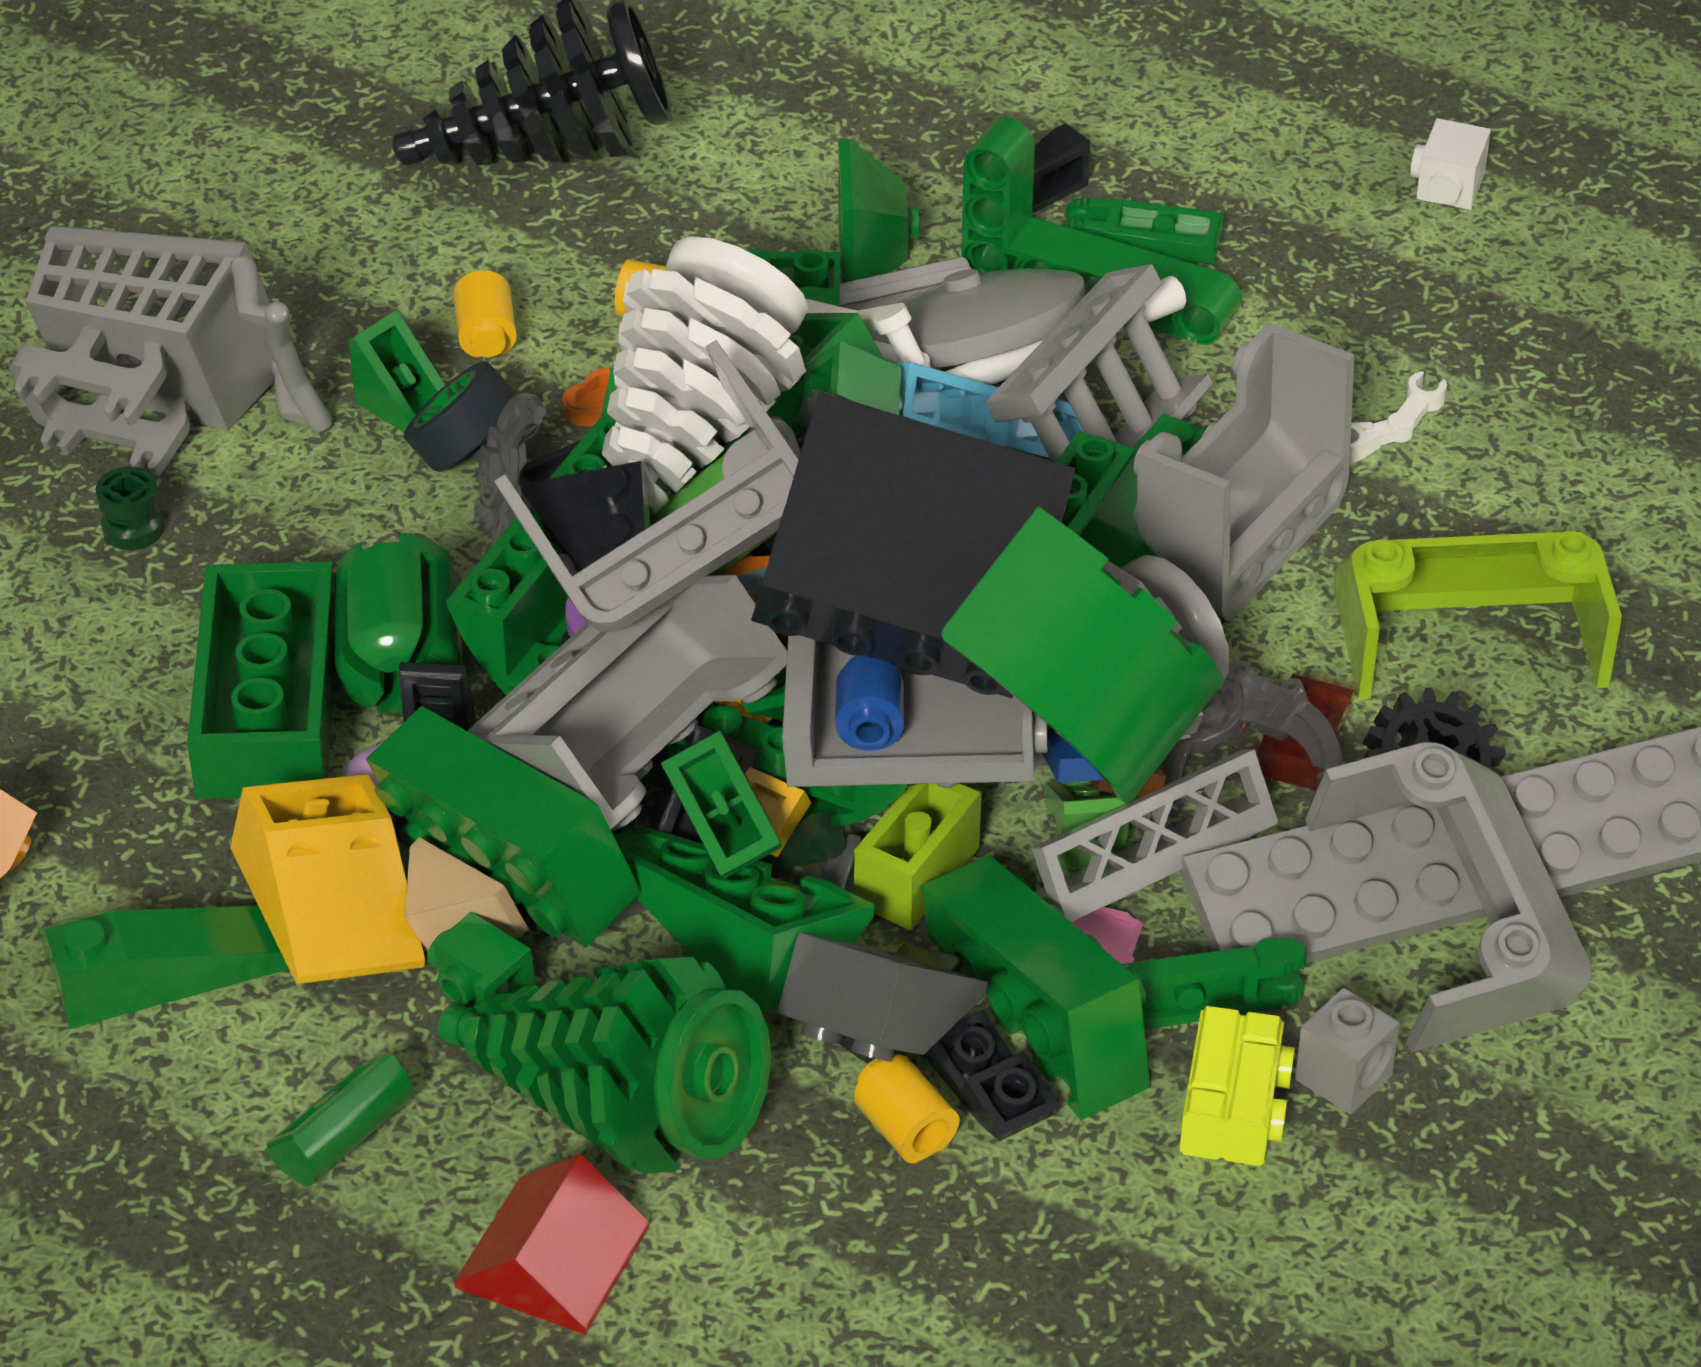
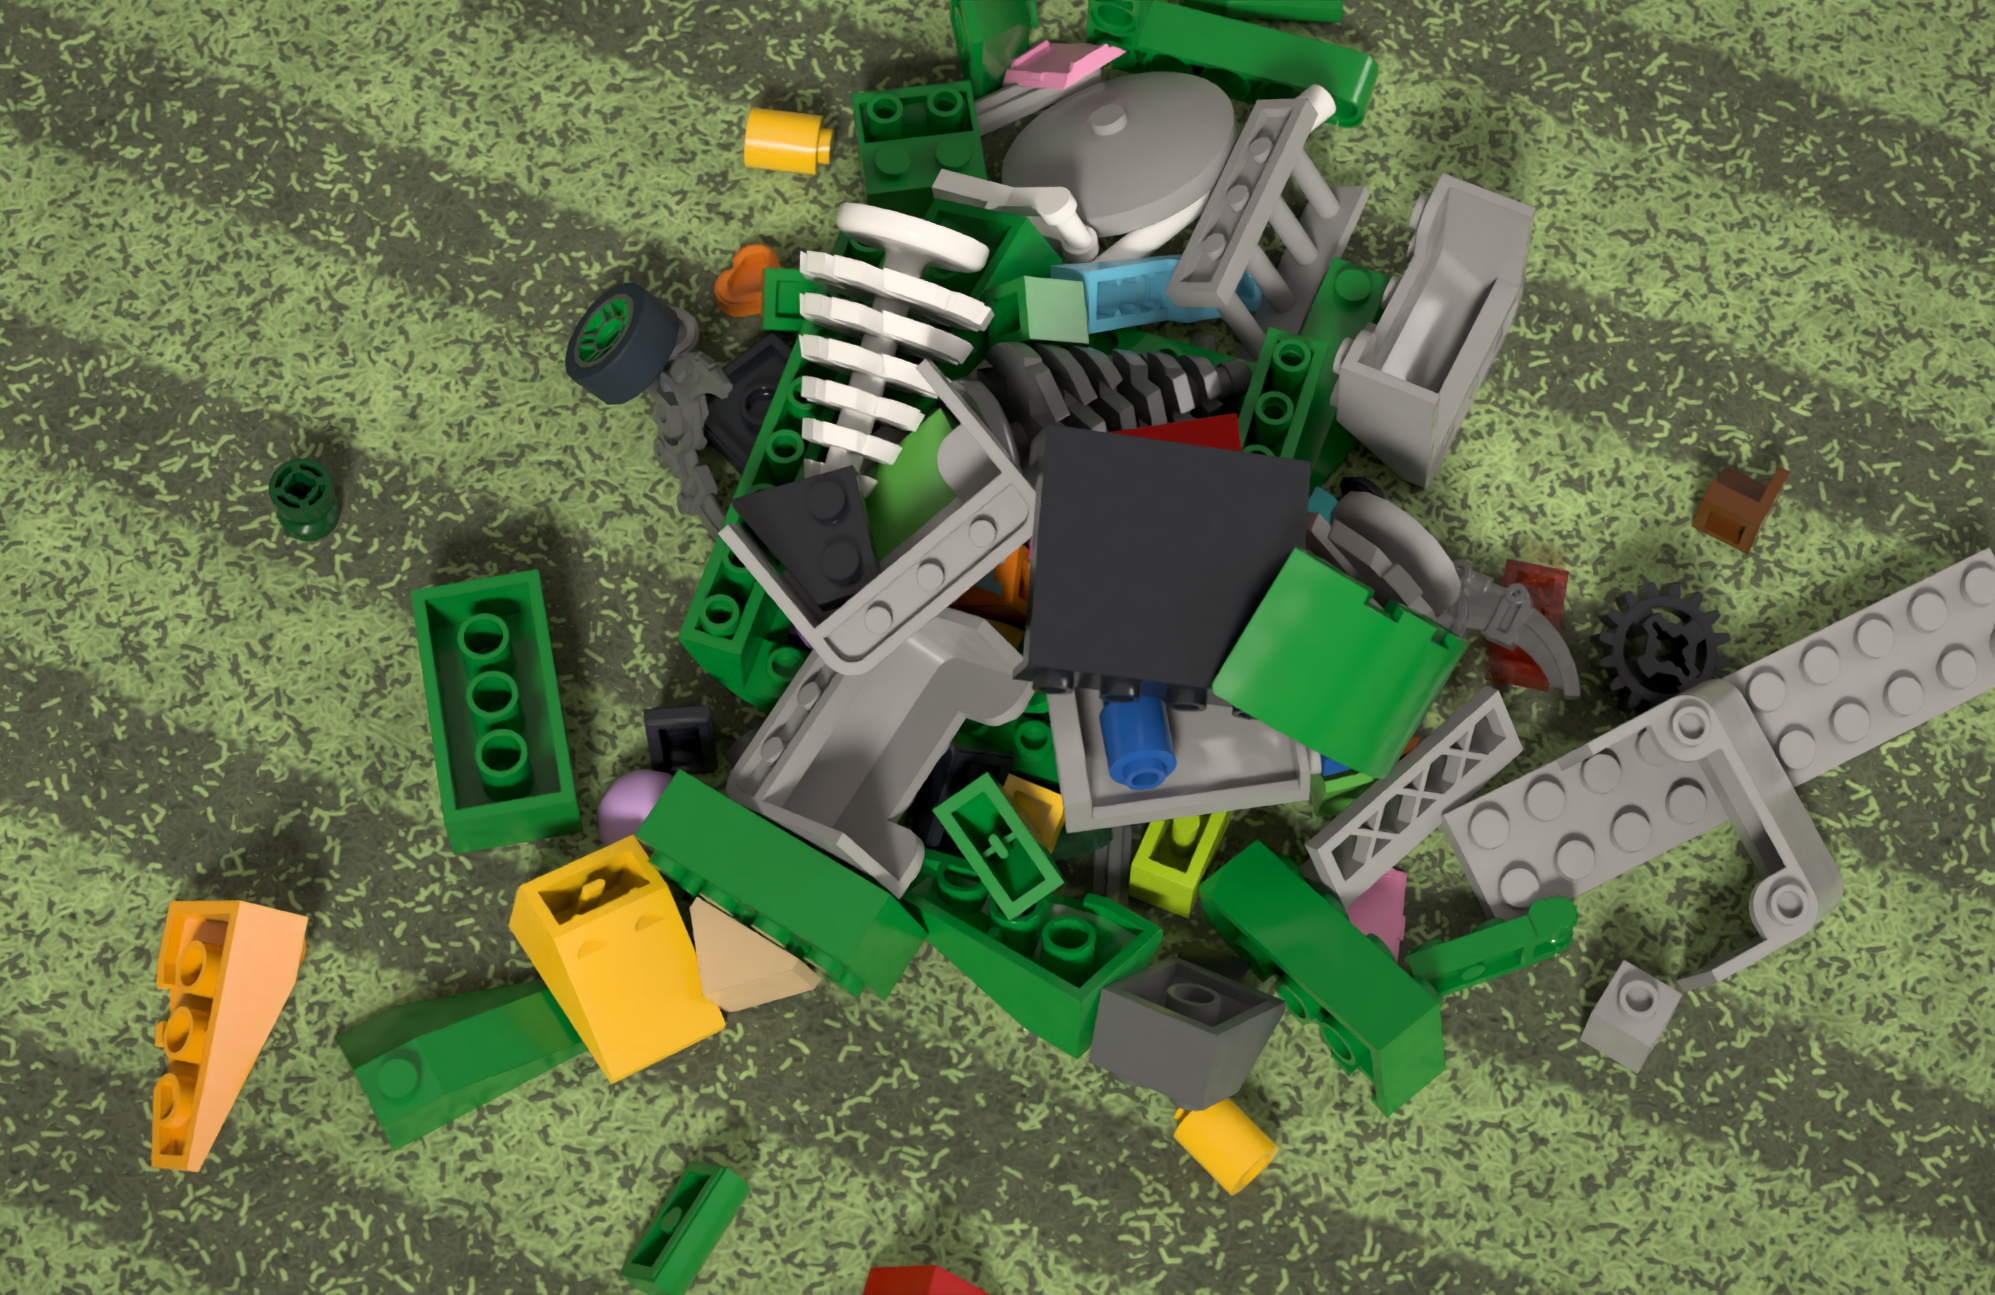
camera: 10 degrees left, 20 degrees up
light grey piece [9,226,332,476] -> none
green cylinder [334,533,463,718] -> none
green slope [349,310,445,433] -> none
green brick [427,912,536,1008] -> none
green plant [438,957,771,1174] -> none
yellow brick [453,270,517,358] -> none
black slope [924,1010,1061,1141] -> none
neon yellow brick [1180,1006,1295,1166] -> none
lime windscreen [1334,531,1622,700] -> none
white piece [1350,371,1447,464] -> none
none -> bright pink piece [1002,40,1126,90]
none -> reddish brown panel [1691,466,1790,554]

